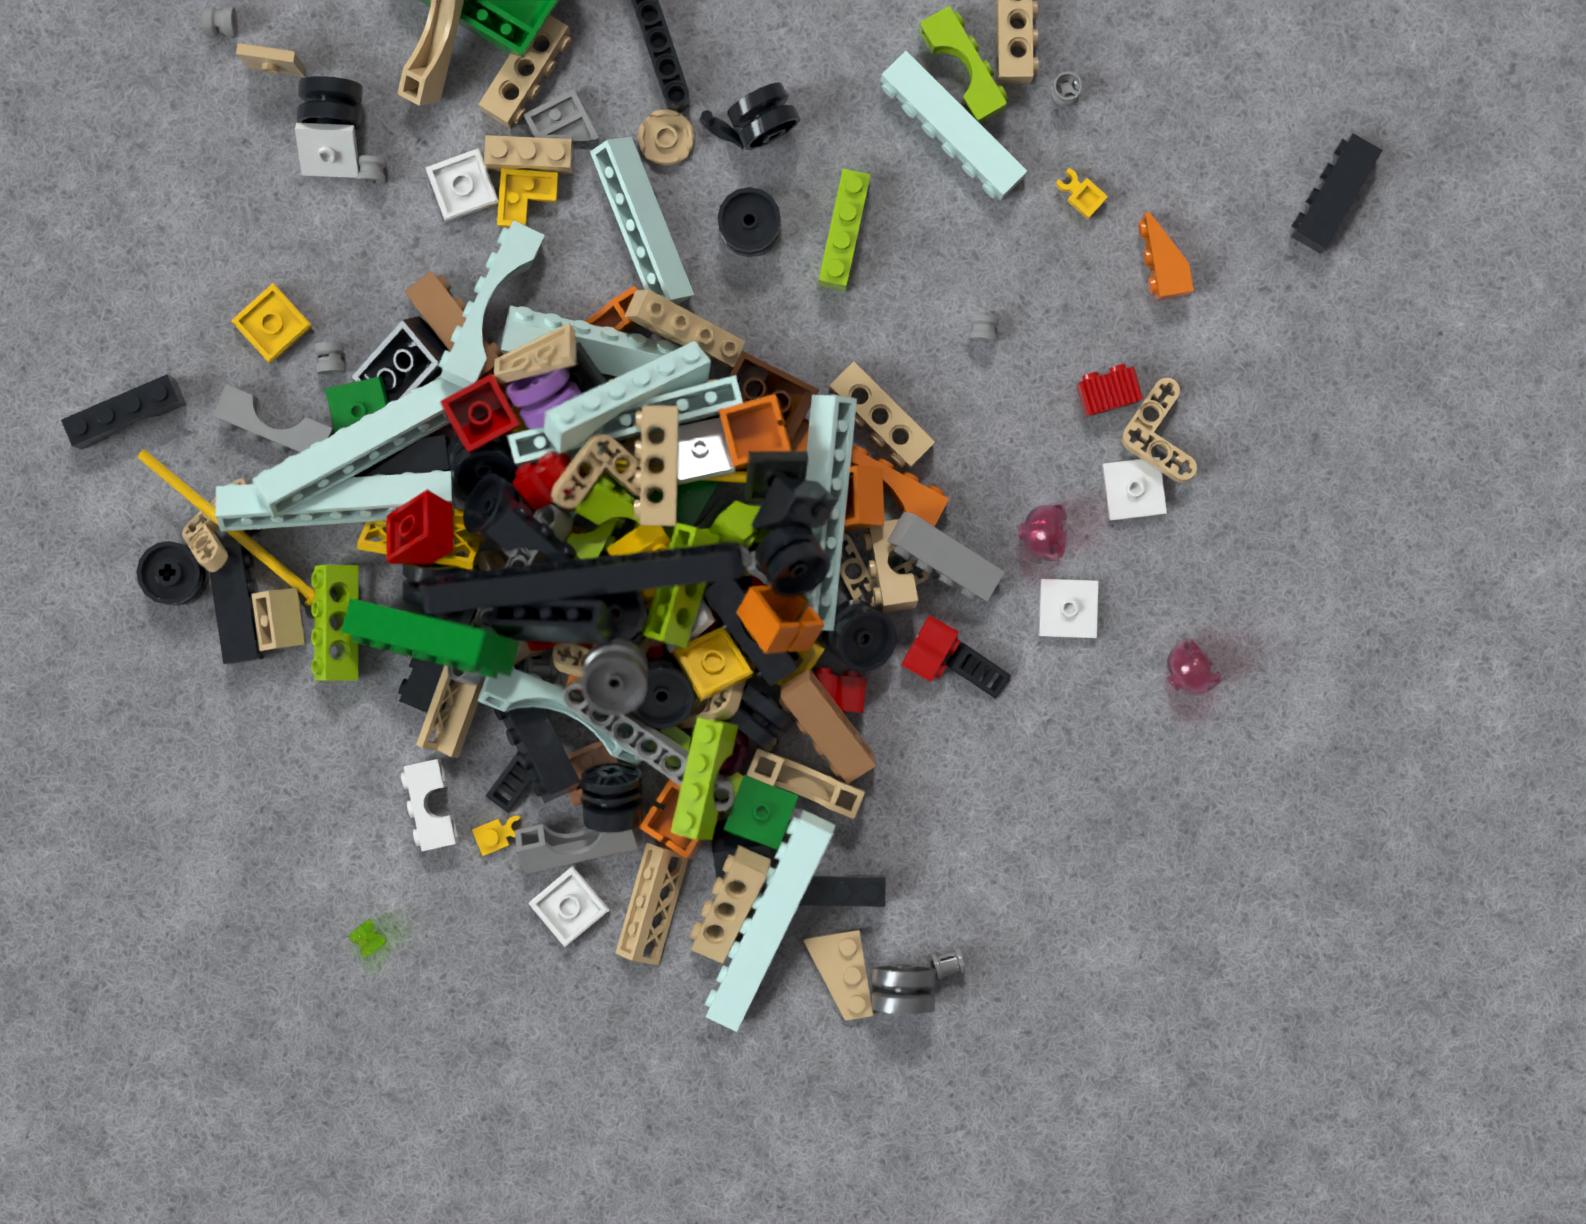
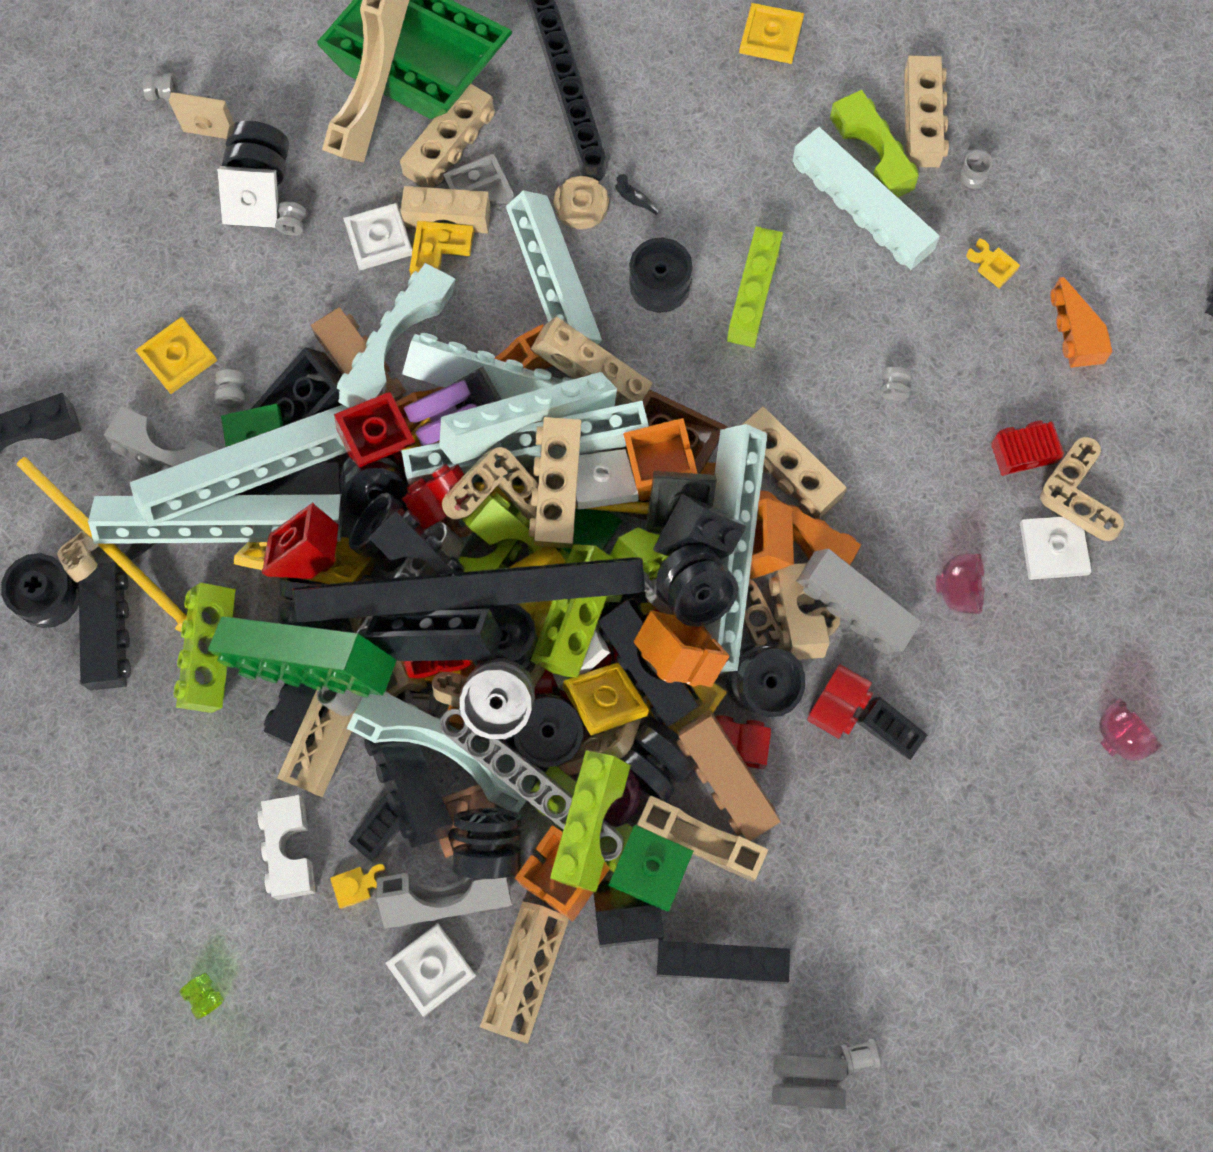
camera: 10 degrees right, 15 degrees down
tan brick [251,588,305,651] -> none
tan wing [494,323,576,384] -> none
tan brick [690,846,771,964] -> none
light aqua brick [705,810,835,1032] -> none
black wheel [727,82,801,150] -> none
tan wing [803,929,873,1021] -> none
white plate [1038,579,1098,638] -> none

